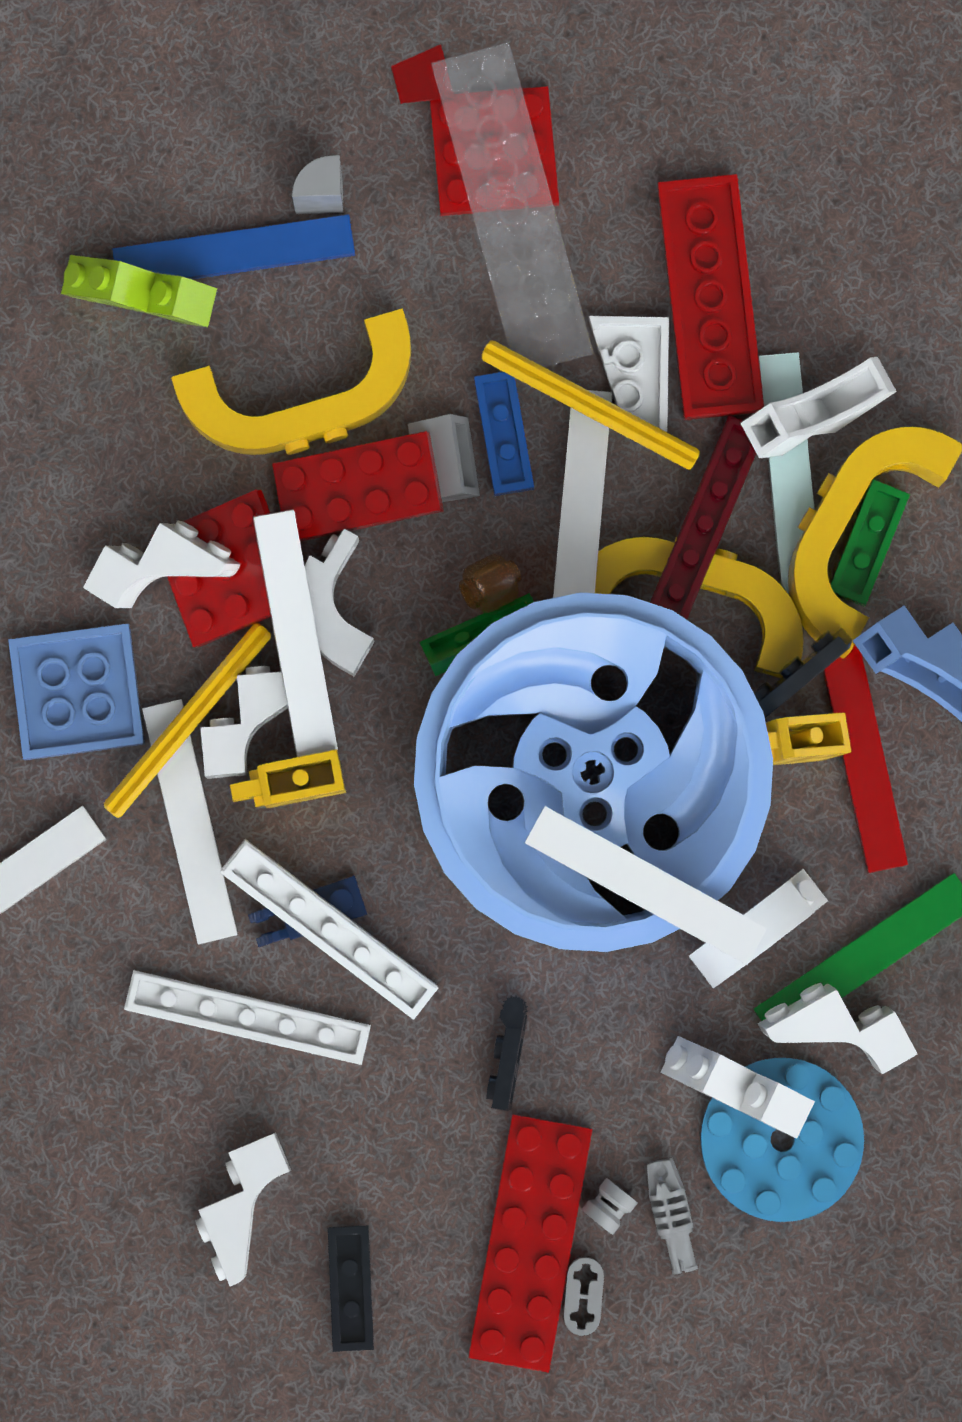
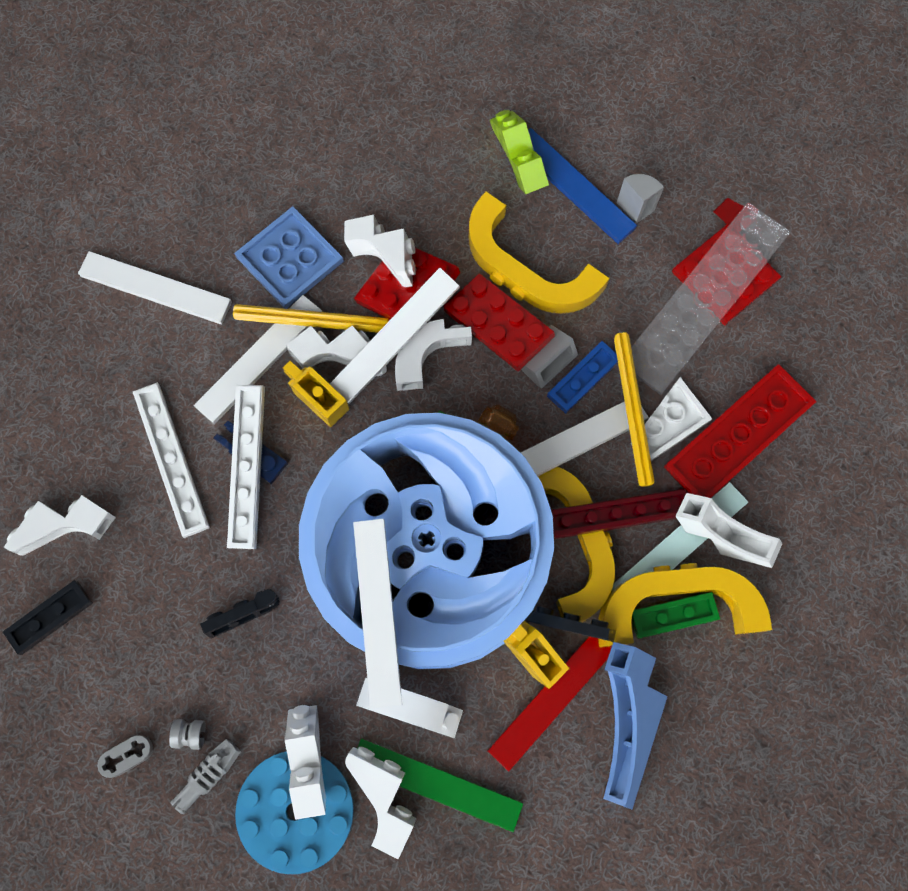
camera: 55 degrees right, 10 degrees down
red plate [468,1114,593,1373] -> none

